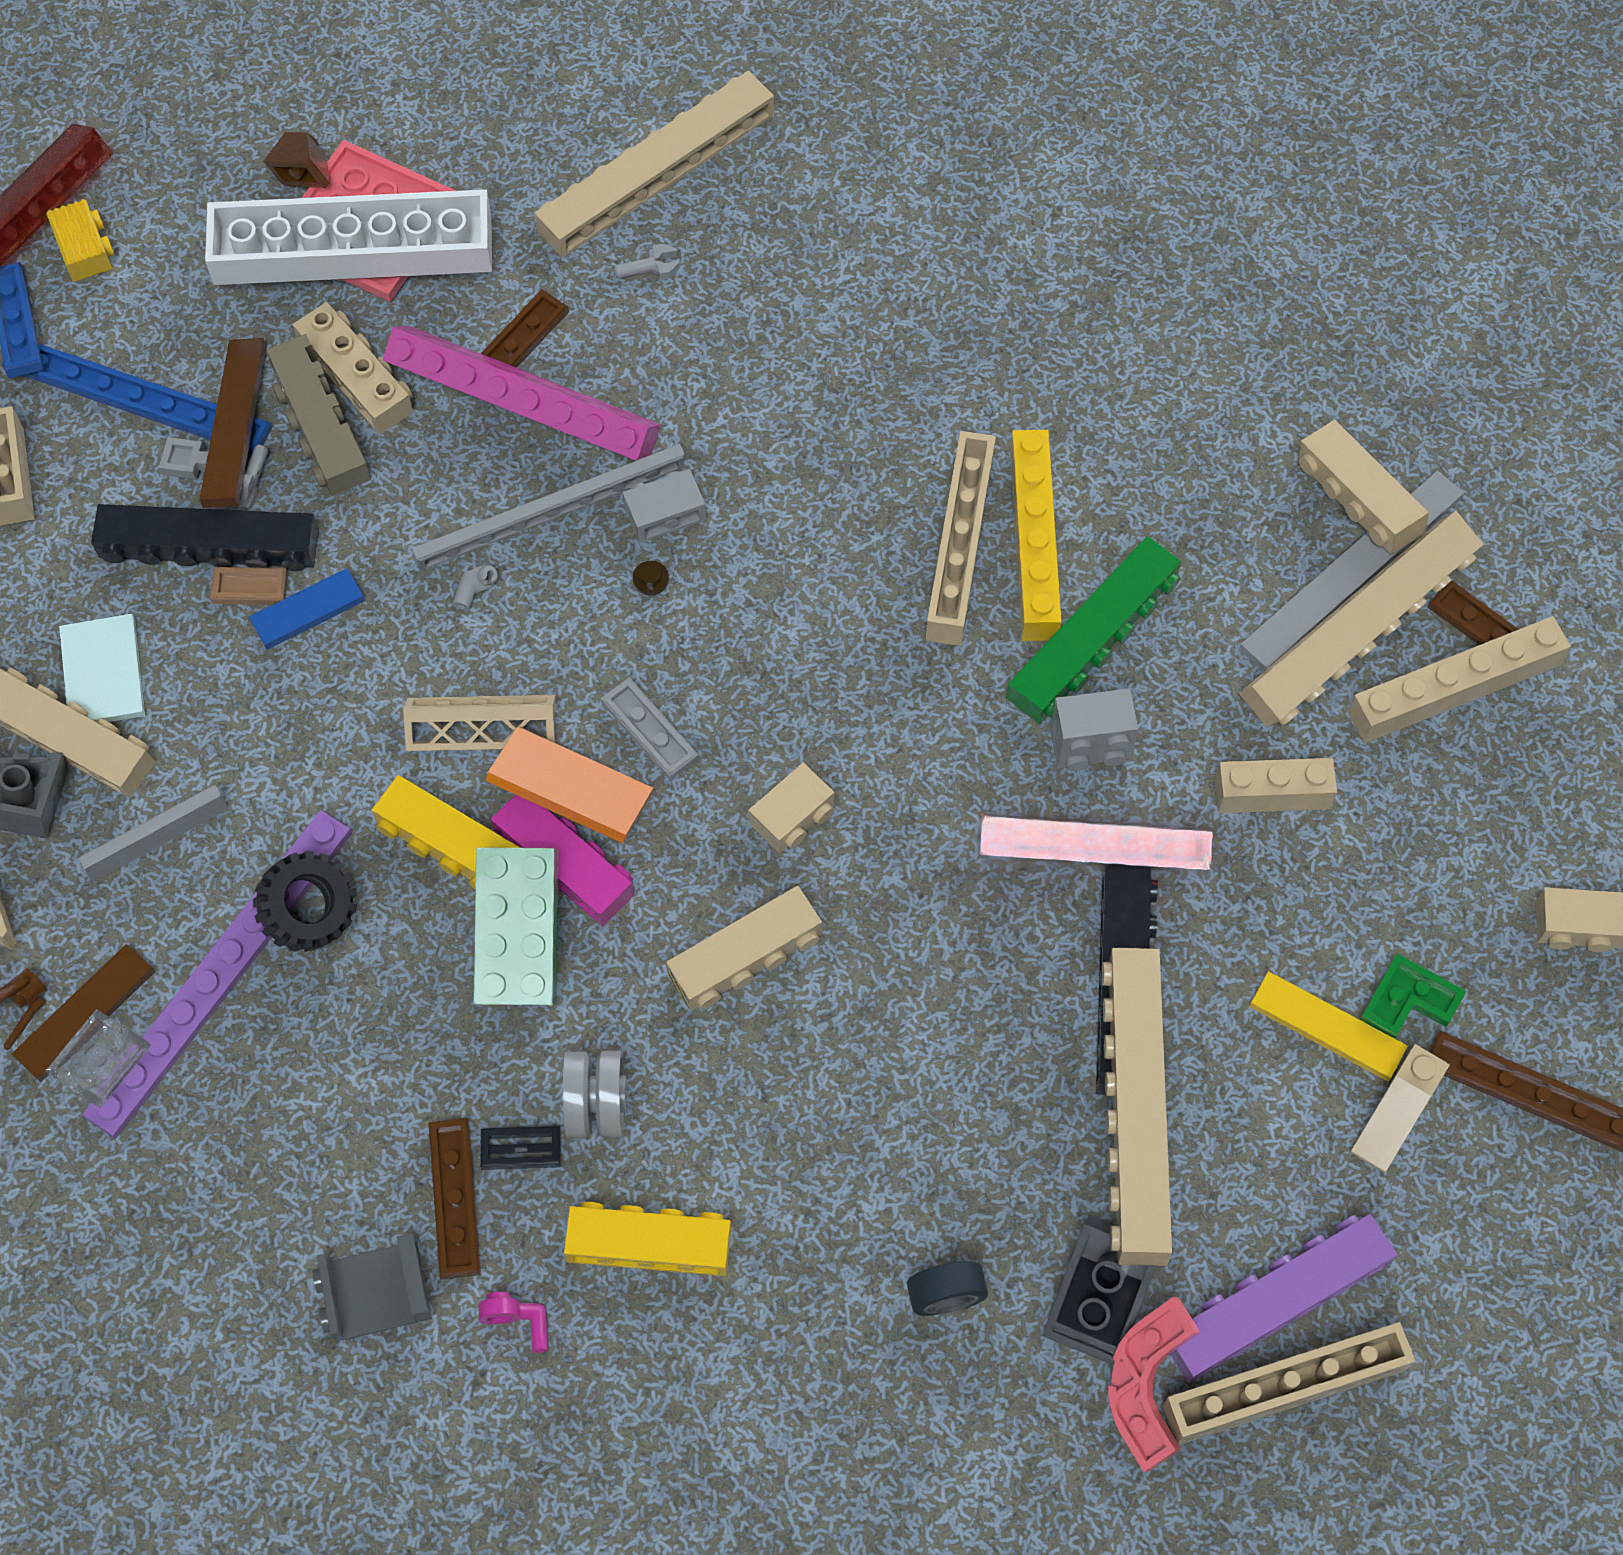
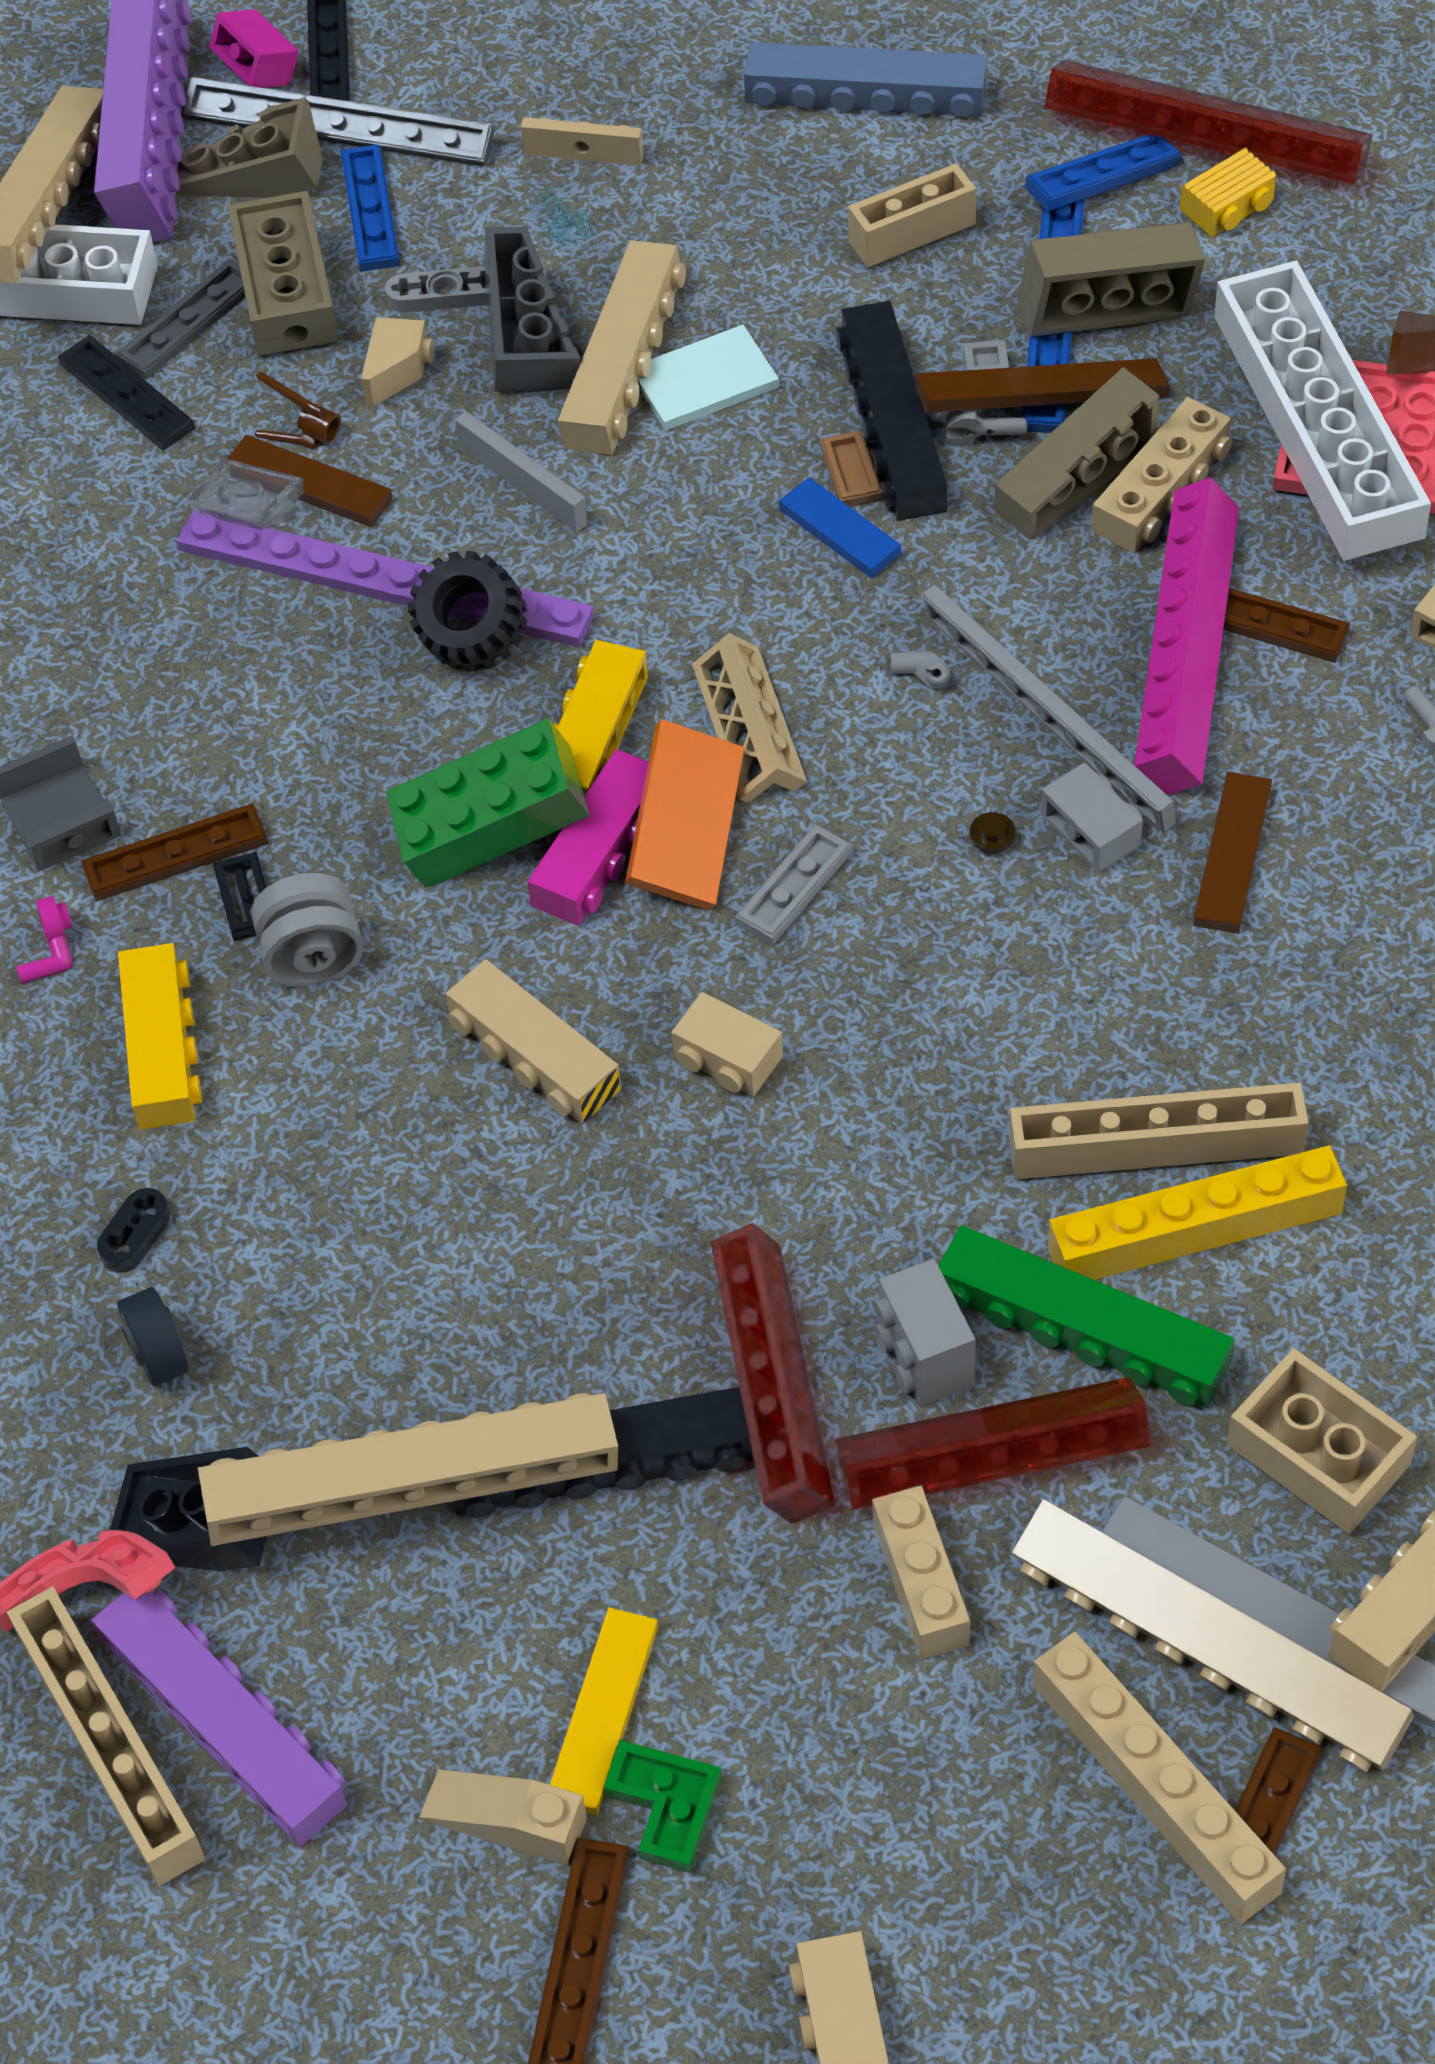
camera: 80 degrees right, 10 degrees down
none -> black beam [97,1188,170,1273]
none -> clear red brick [835,1377,1151,1510]
none -> dark tan brick [1017,222,1205,336]
none -> reddish brown tile [1193,771,1272,934]
none -> tan brick [1227,1348,1418,1535]

